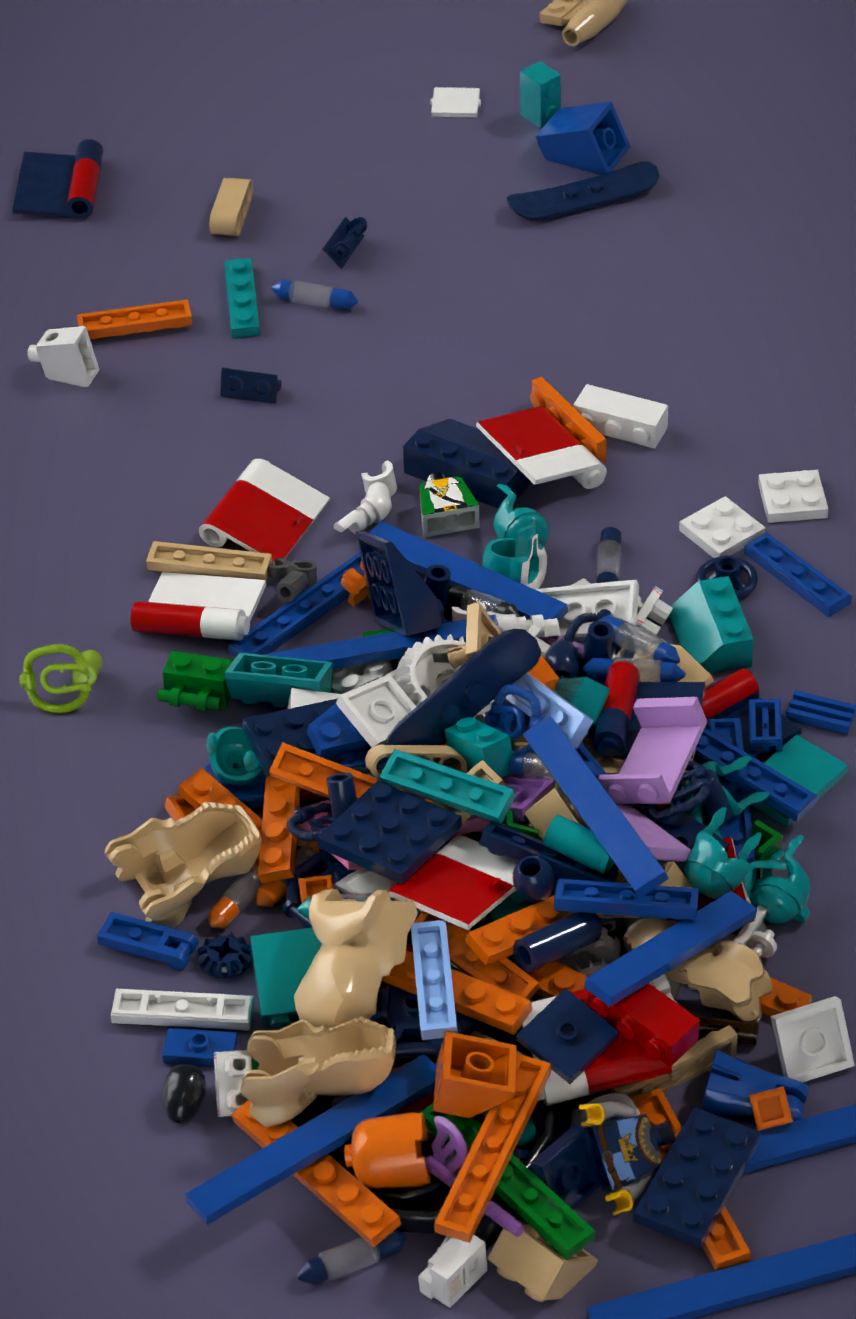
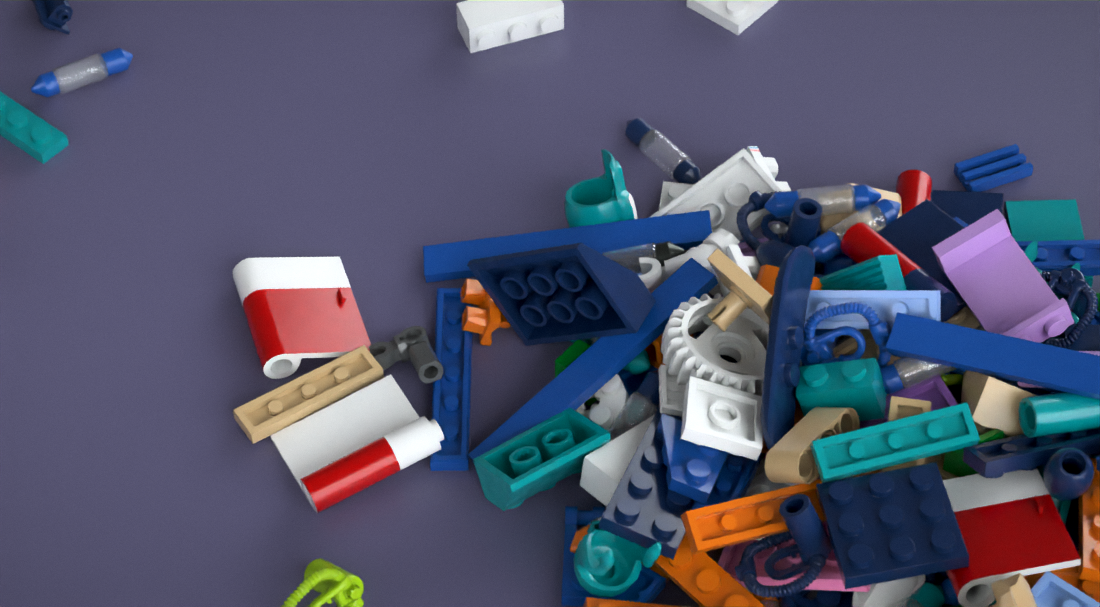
camera: 45 degrees left, 5 degrees up
green brick [157,651,232,712] -> none
dark blue hinge [220,367,282,403] -> none
white piece [333,461,397,534] -> none
dark blue slope [403,418,532,509] -> none
white torso [419,472,480,538] -> none
door [476,407,607,489] -> none
teal hair [493,484,549,546] -> none
orange plate [530,376,607,463] -> none
teal slope [669,576,754,673] -> none
white plate [679,496,765,558] -> none
dark blue piece [696,555,758,600] -> none
blue tile [744,533,852,617] -> none
blue tile [749,699,783,751] -> none

